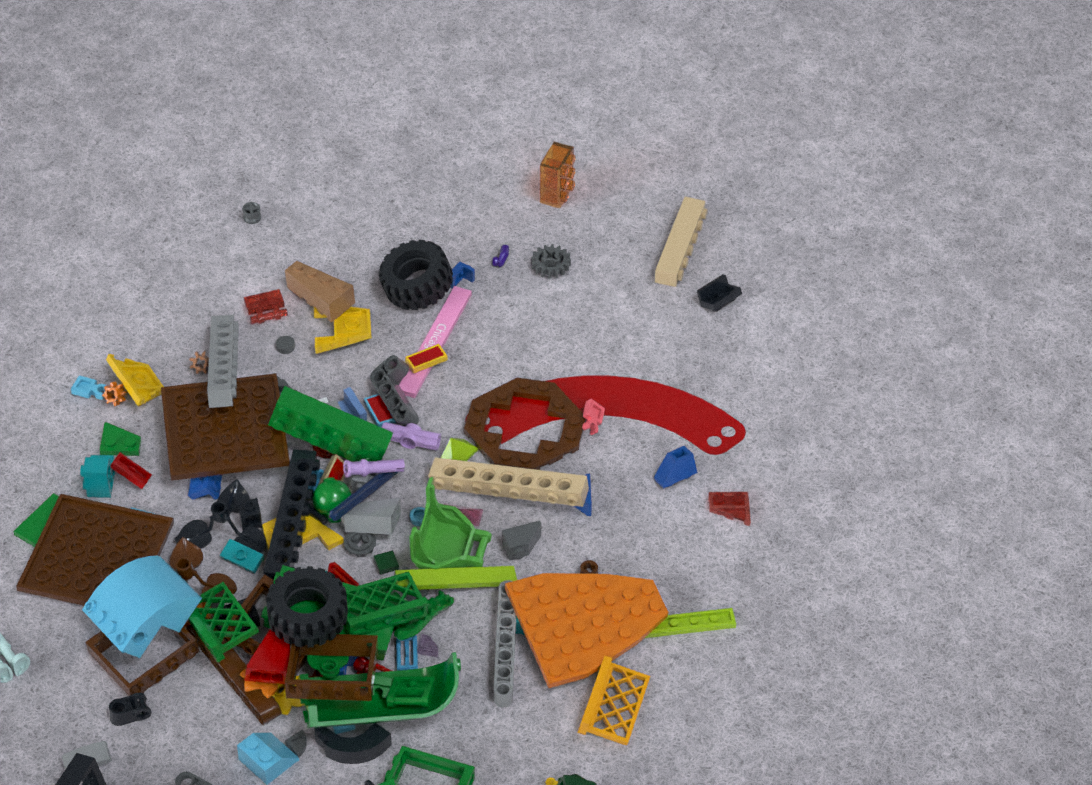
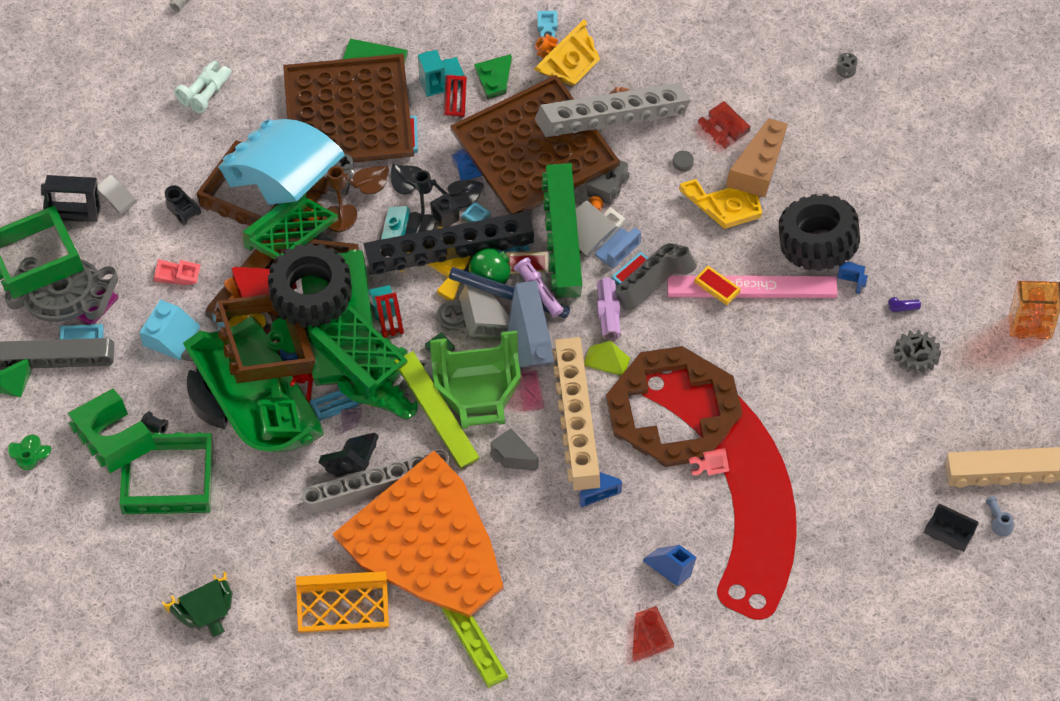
camera: 70 degrees right, 10 degrees up
reddish brown bush [580,560,598,574] -> none
none -> coral slope [153,259,201,285]
none -> black bracket [318,432,379,477]
none -> medium azure tile [461,202,491,223]
none -> sand blue wedge [507,281,554,369]
none -> sand blue bar [985,496,1014,536]

